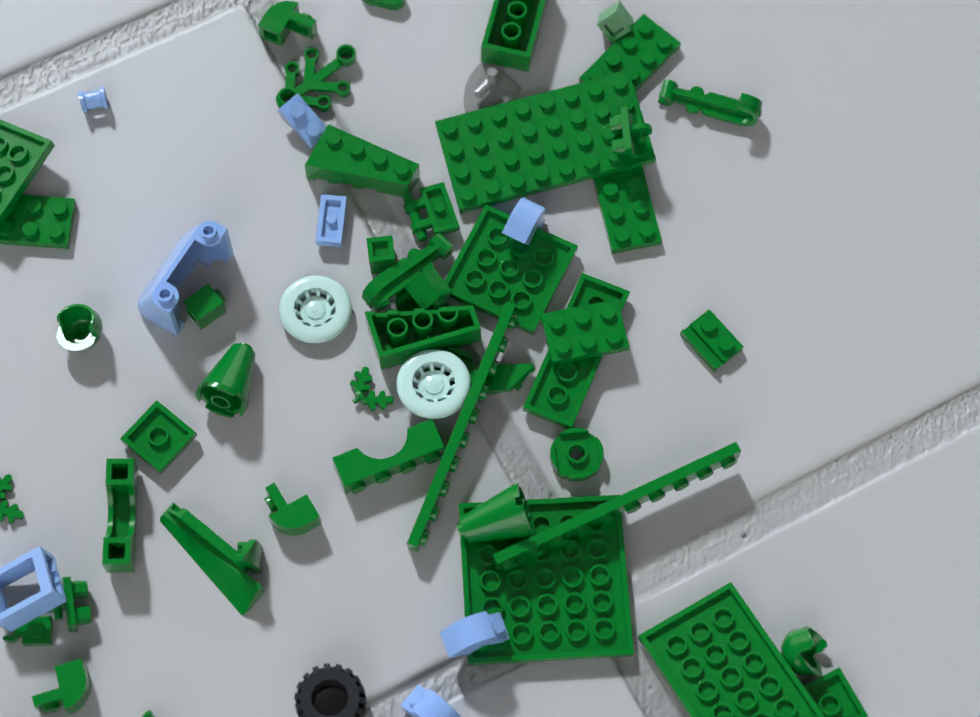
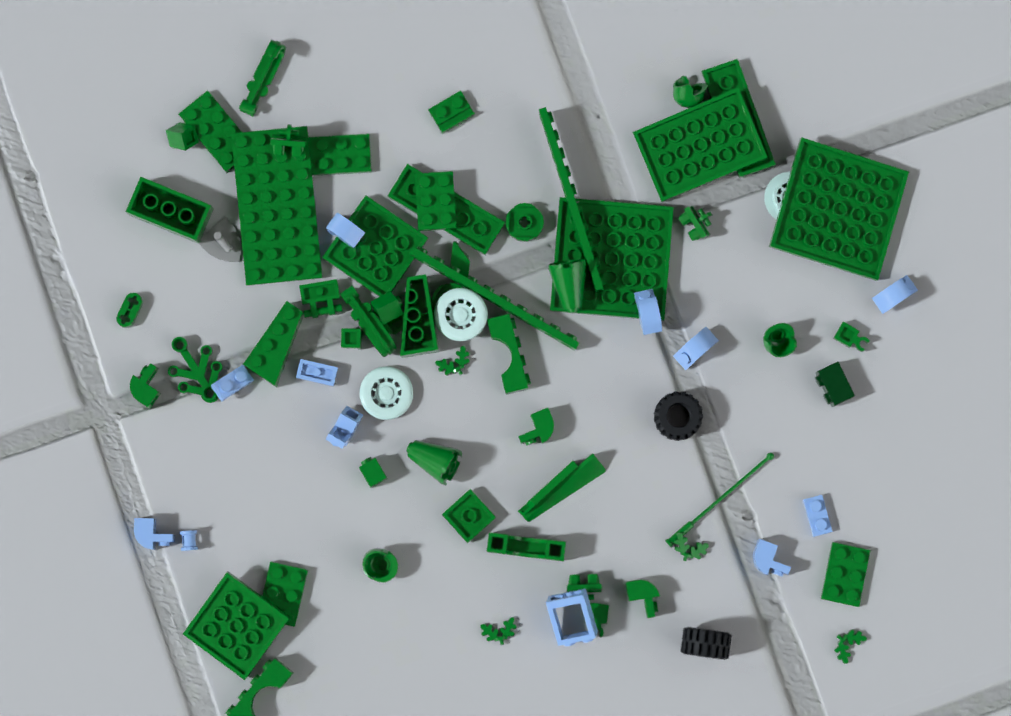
camera: 80 degrees left, 15 degrees up
light blue windscreen [138,221,234,336] -> none
green slope [235,540,262,573] -> none
none -> light blue brick [134,518,175,550]
none -> light blue brick [326,406,363,449]
none -> green hips [678,206,712,241]

